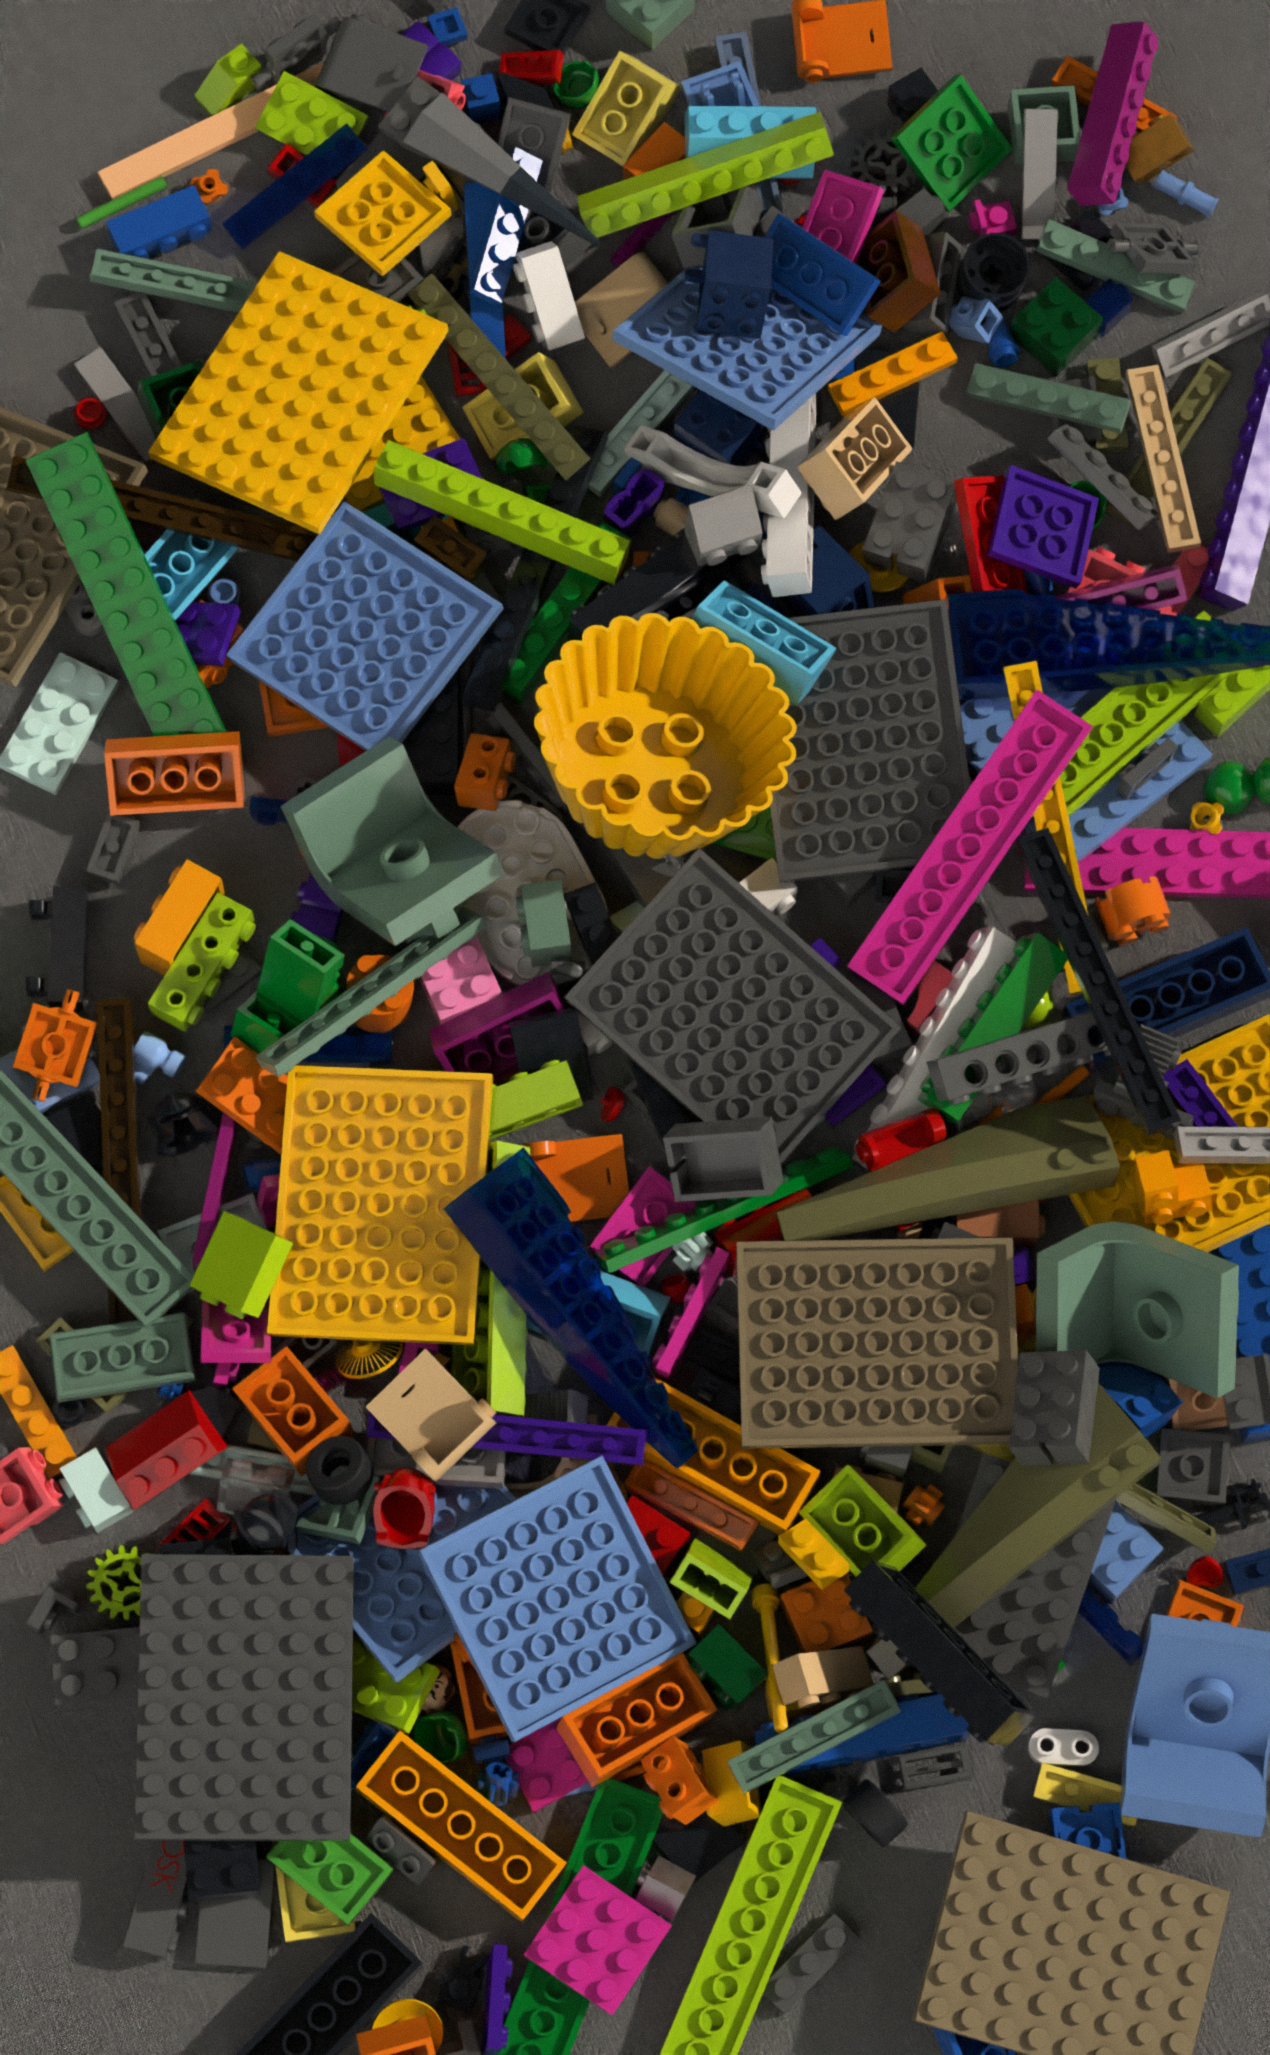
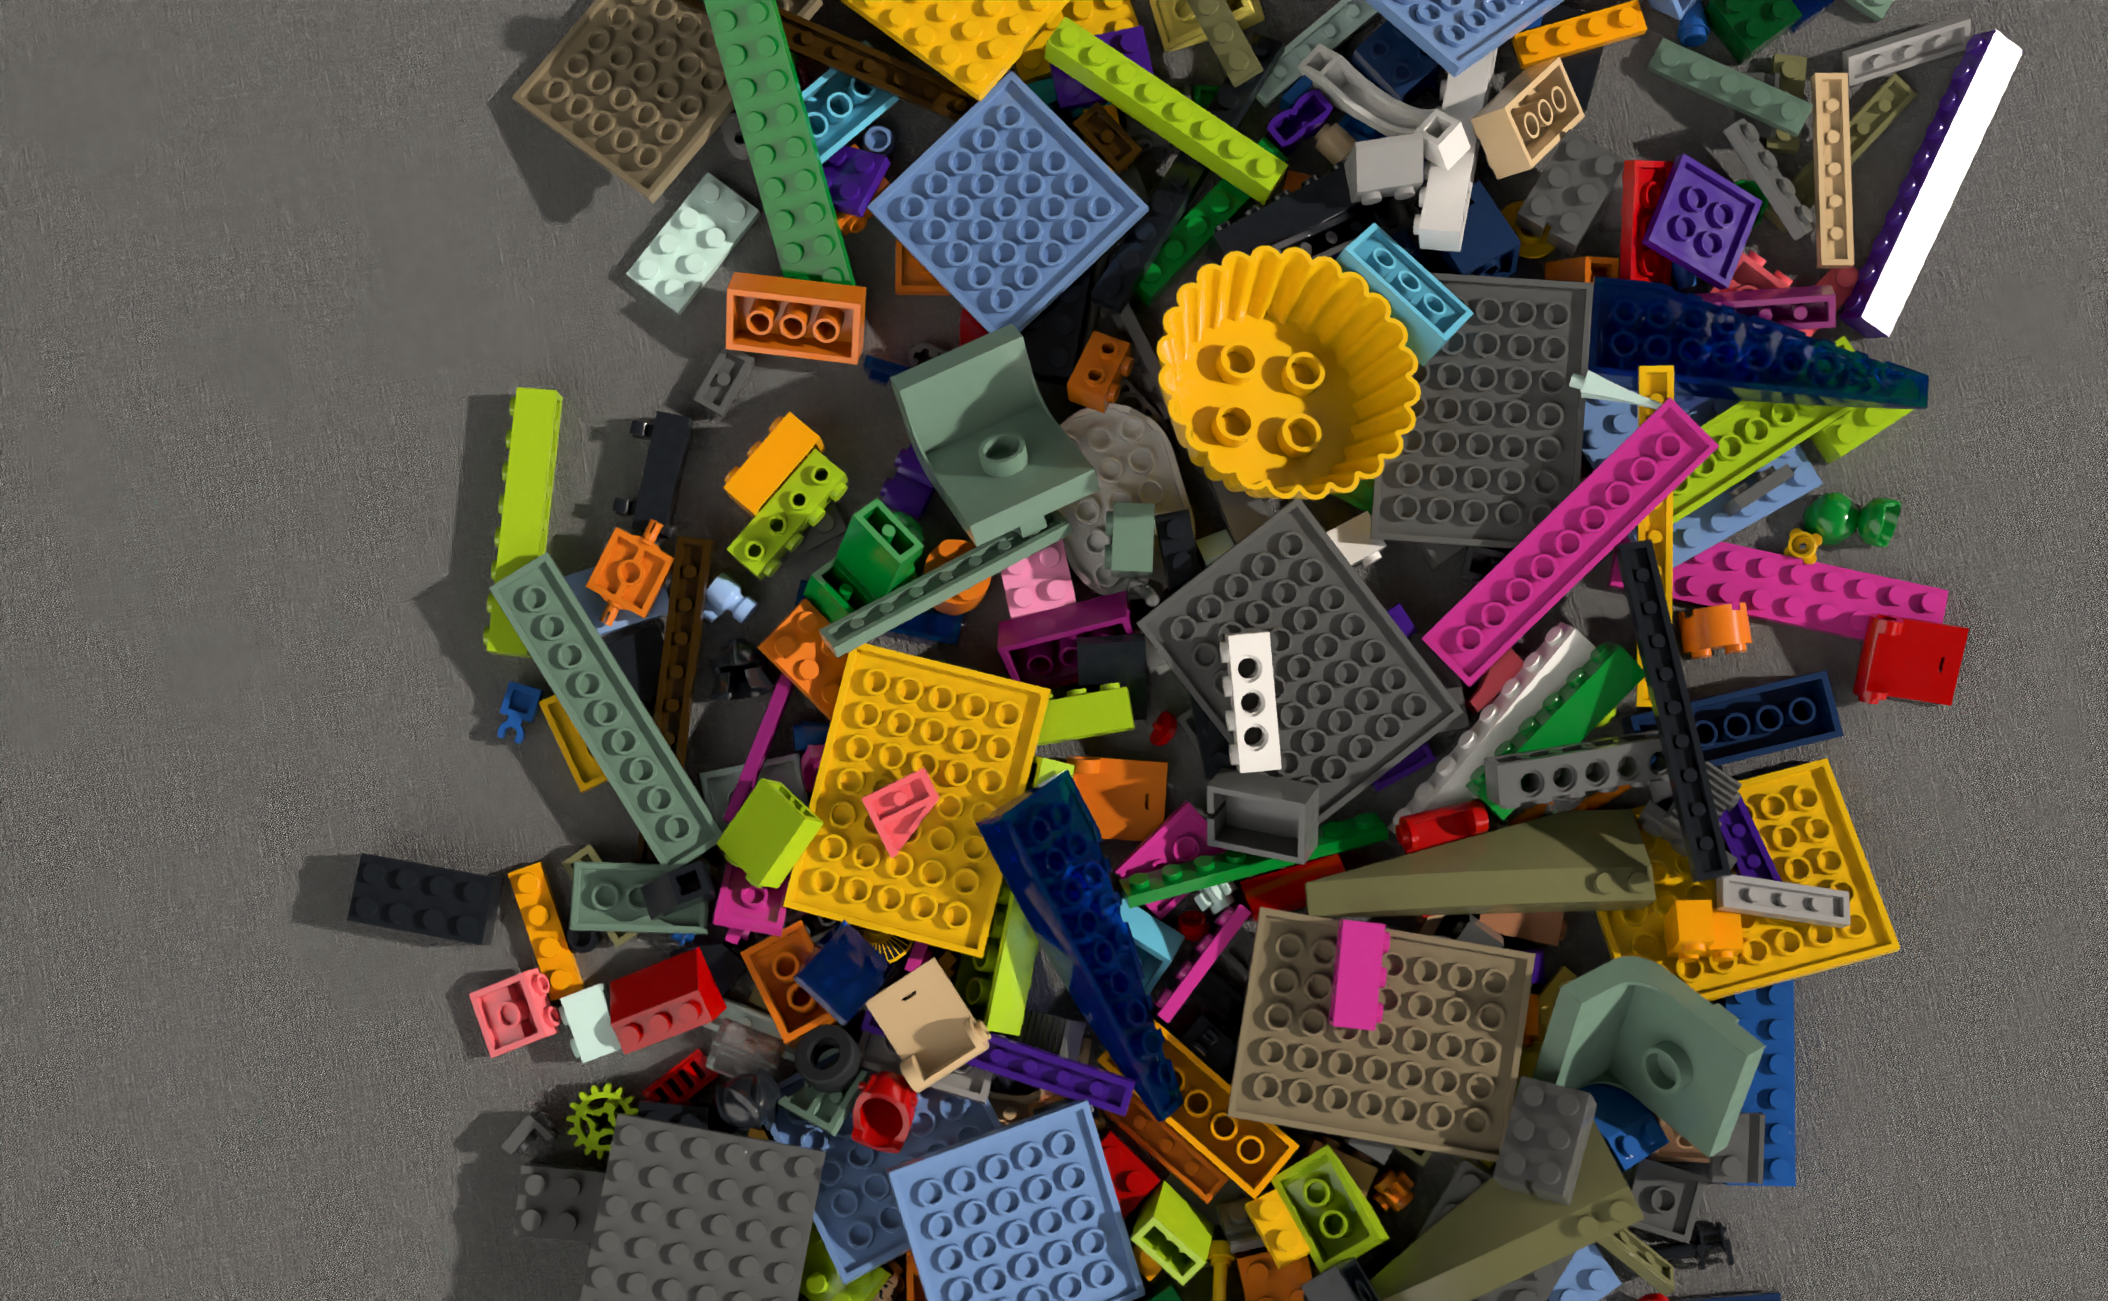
camera: 10 degrees right, 10 degrees up
green hair [495,438,549,474] -> none
none -> black slope [640,860,717,920]
none -> clear blue slope [793,920,893,1026]
none -> coral wing [861,767,940,858]
none -> white brick [1220,630,1282,773]
none -> dark pink brick [1329,920,1390,1031]
none -> light aqua piece [1569,370,1662,410]

